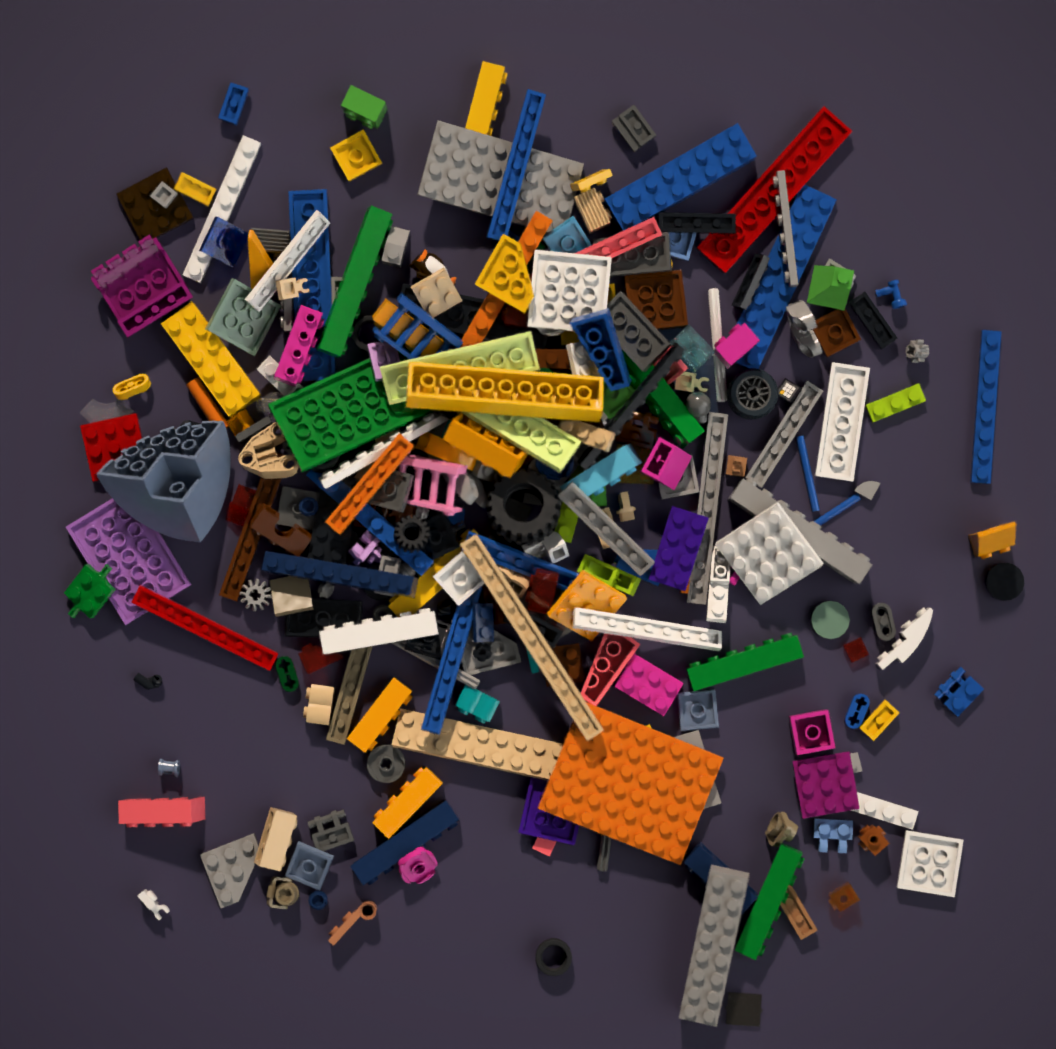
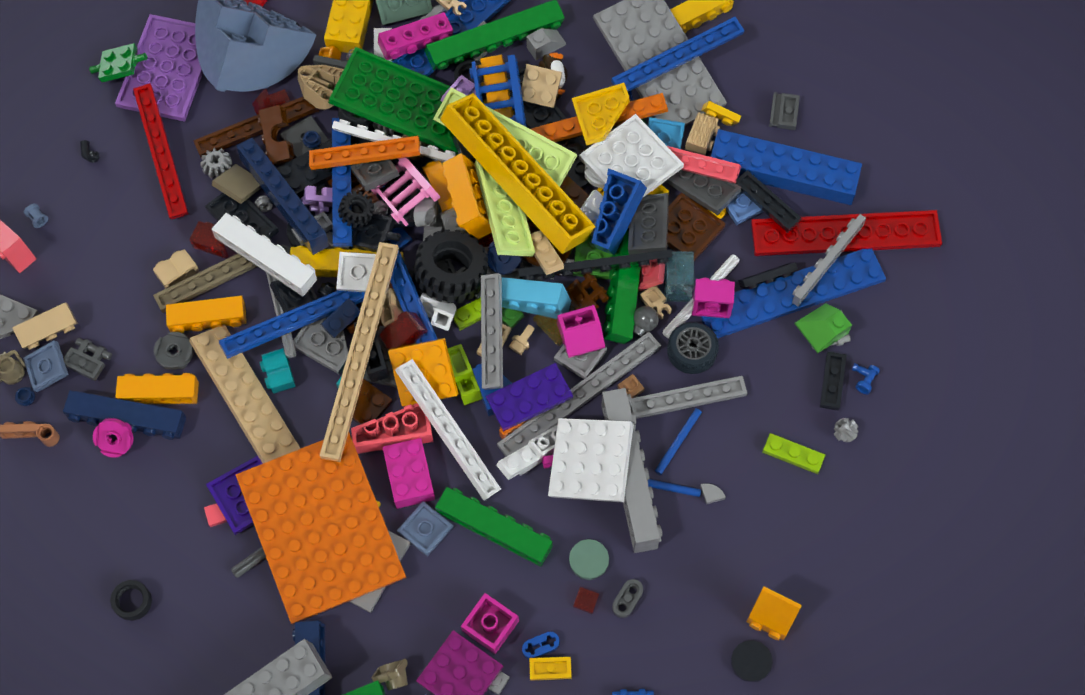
camera: 45 degrees right, 20 degrees down
orange piece [186,377,230,428] -> none
dark green beam [276,656,299,692] -> none
black plate [473,643,492,662] -> none
clear red brick [501,304,529,329] -> none
slope [778,378,802,405] -> none
light grey connector [786,300,822,358] -> none
reddish brown plate [813,309,861,358] -> none
white plate [815,362,870,482] -> none
white slope [875,607,933,670] -> none
blue plate [970,330,1002,484] -> none

